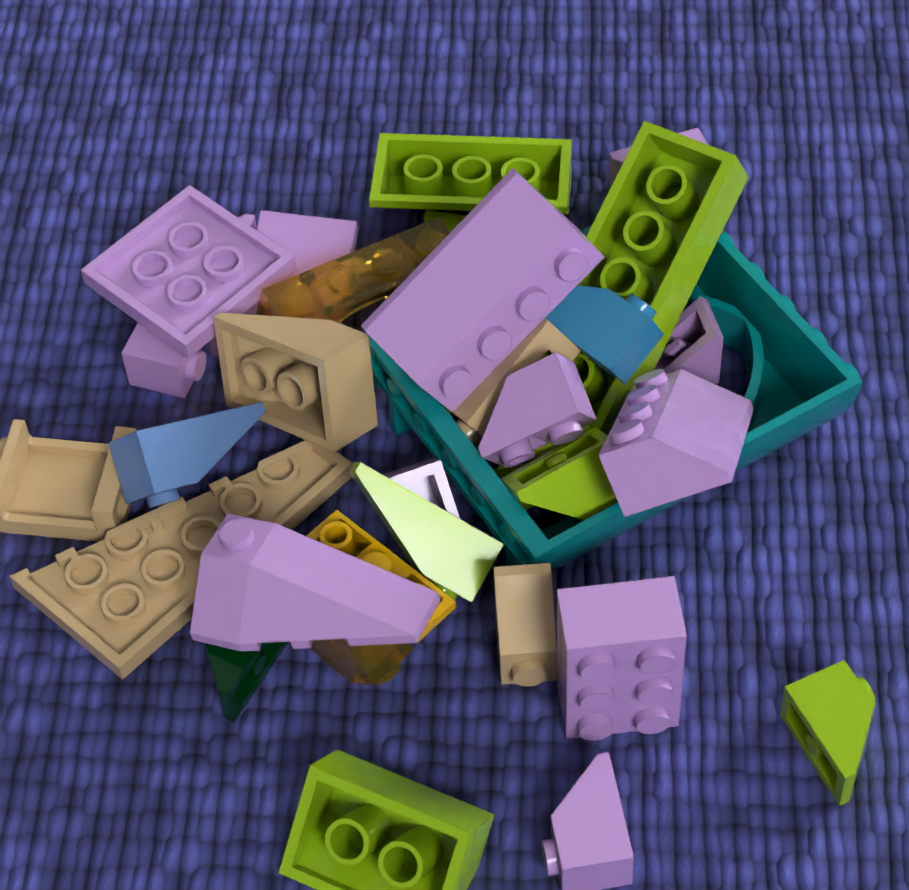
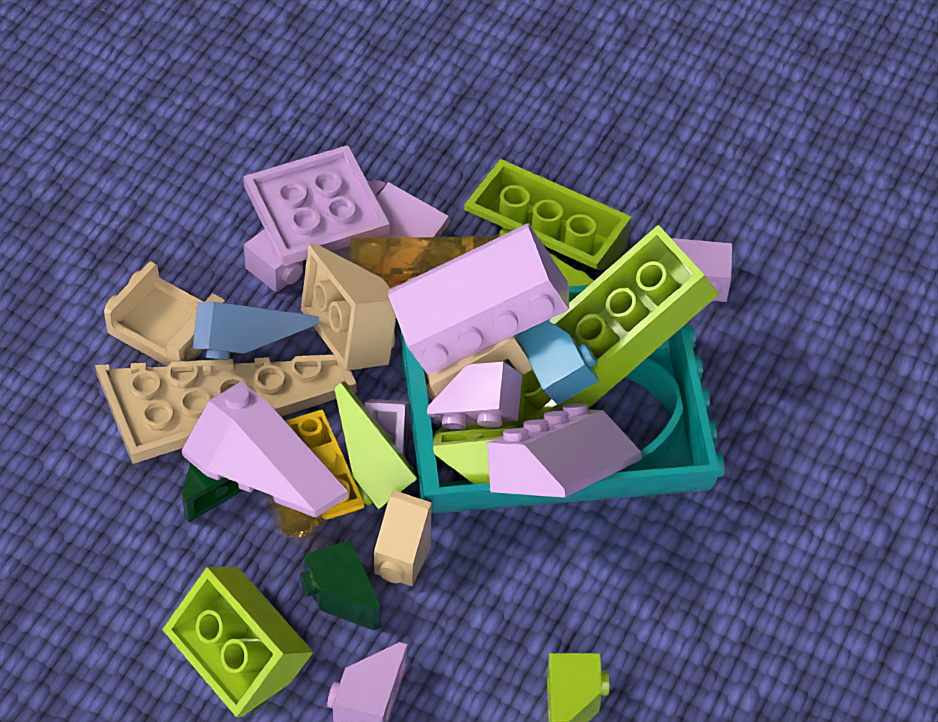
camera: 20 degrees right, 0 degrees up
lavender brick [557,576,687,741] -> none
lavender slope [654,296,724,384] -> none
none -> dark green slope [299,540,381,630]

